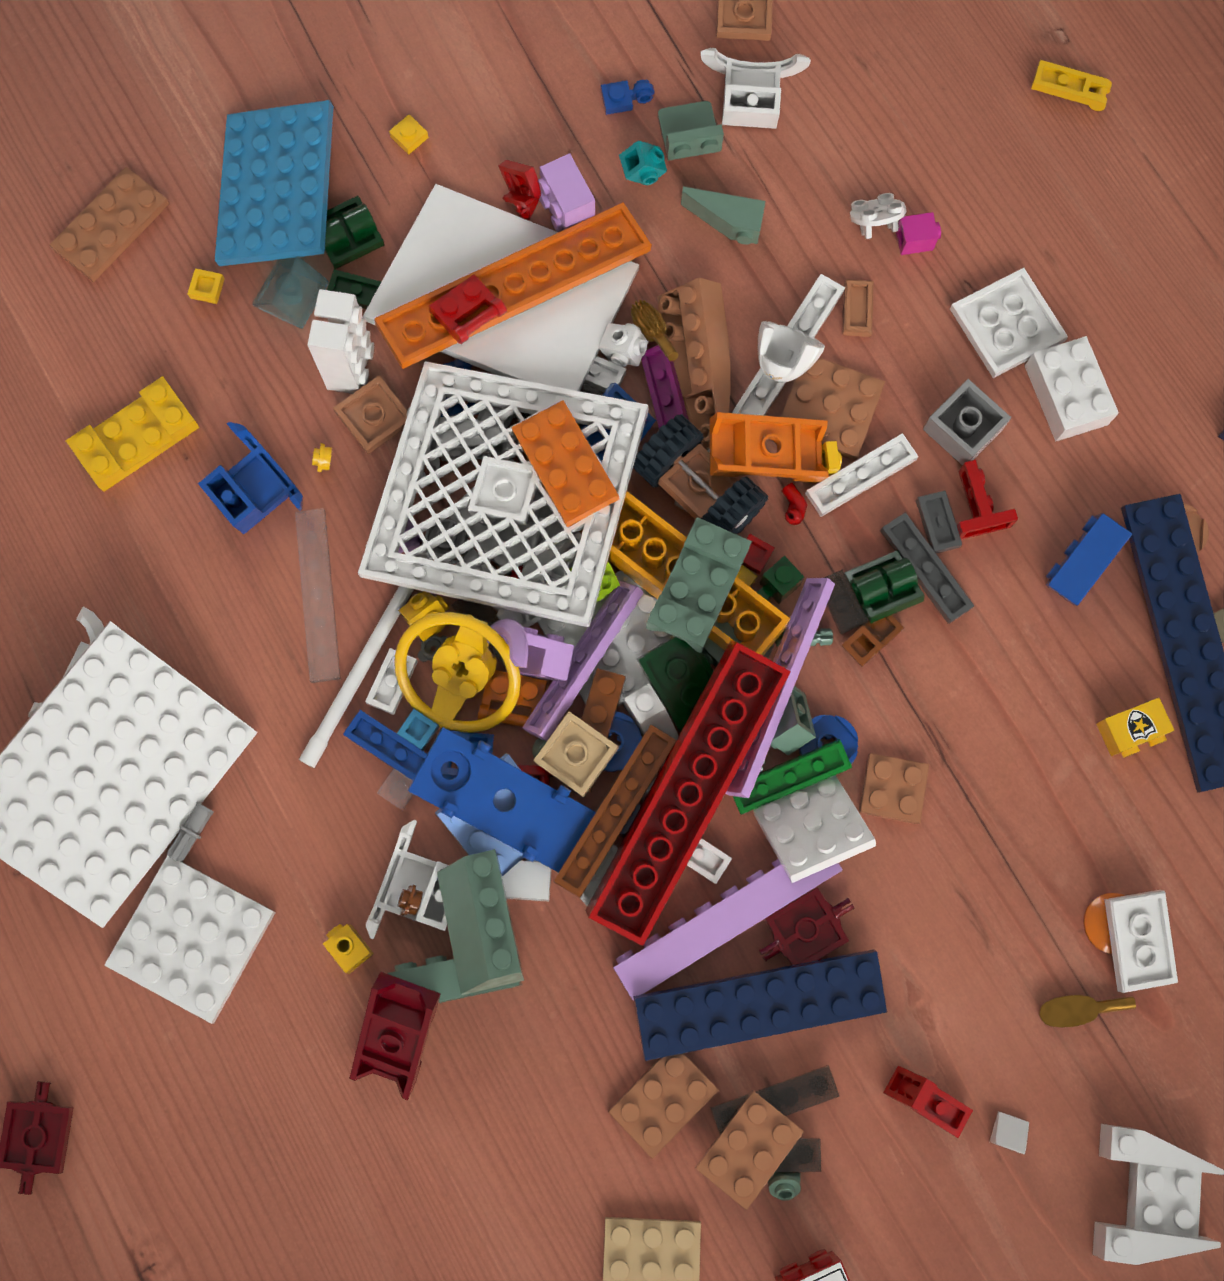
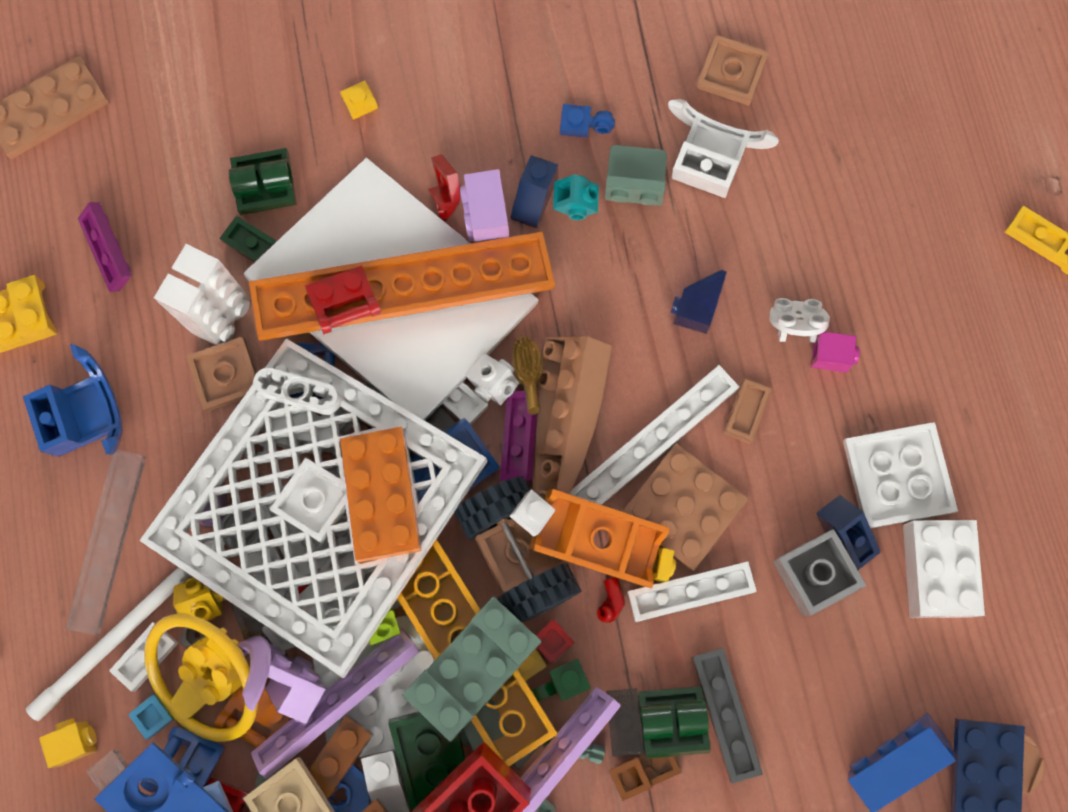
camera: 25 degrees right, 0 degrees up
yellow plate [187,268,225,304] -> none
dark azure plate [215,100,334,266] -> none
clear light blue slope [252,256,329,329] -> none
yellow plate [312,443,332,472] -> none
blue plate [343,710,427,781] -> none
sand green slope [681,186,766,245] -> none
white hair [758,321,825,382] -> none
dark grey plate [916,491,962,553] -> none
red bracket [957,460,1018,540] -> none
none -> yellow brick [39,718,97,768]
none -> magenta plate [78,202,132,292]
none -> white beam [253,368,341,415]
none -> dark blue slope [510,155,558,228]
none -> white plate [510,489,555,536]
none -> clear blue slope [670,270,727,334]
none -> dark blue slope [816,495,881,570]

